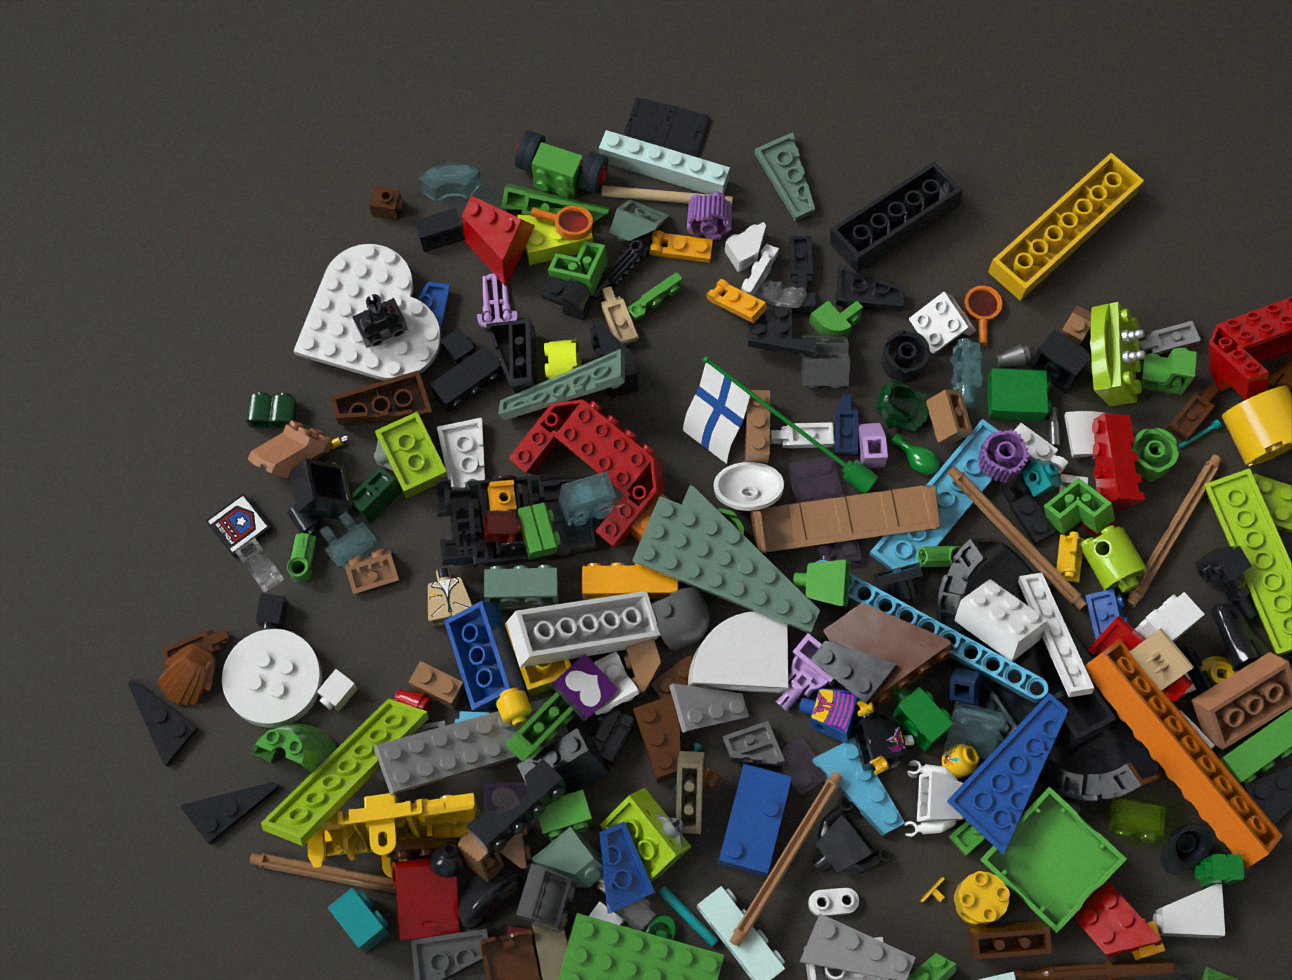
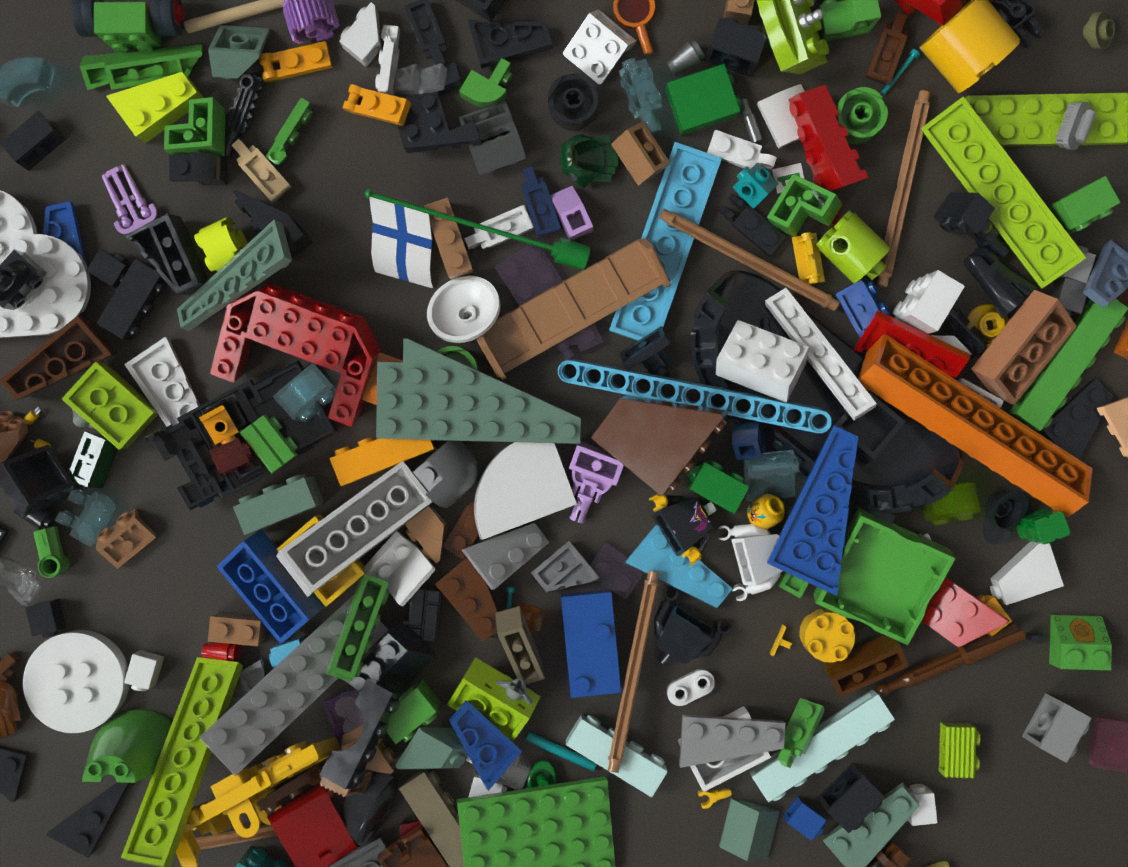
camera: 30 degrees left, 20 degrees up
tan torso [428,568,472,627] -> none
black brick [429,843,465,878] -> none
red wedge [462,196,535,287] -> none
yellow head [496,688,532,727] -> none
dark grey piece [516,864,576,932] -> none
orange piece [531,206,593,241] -> none
tile [551,654,618,721] -> none
bright green torso [793,560,851,606] -> none
torso [799,688,859,743] -> none
wing [810,640,899,705] -> none
green piece [890,434,940,475] -> none
bright green piece [917,546,962,567] -> none
medium lavender brick [978,429,1029,483] -> none
tan piece [1129,628,1193,690] -> none

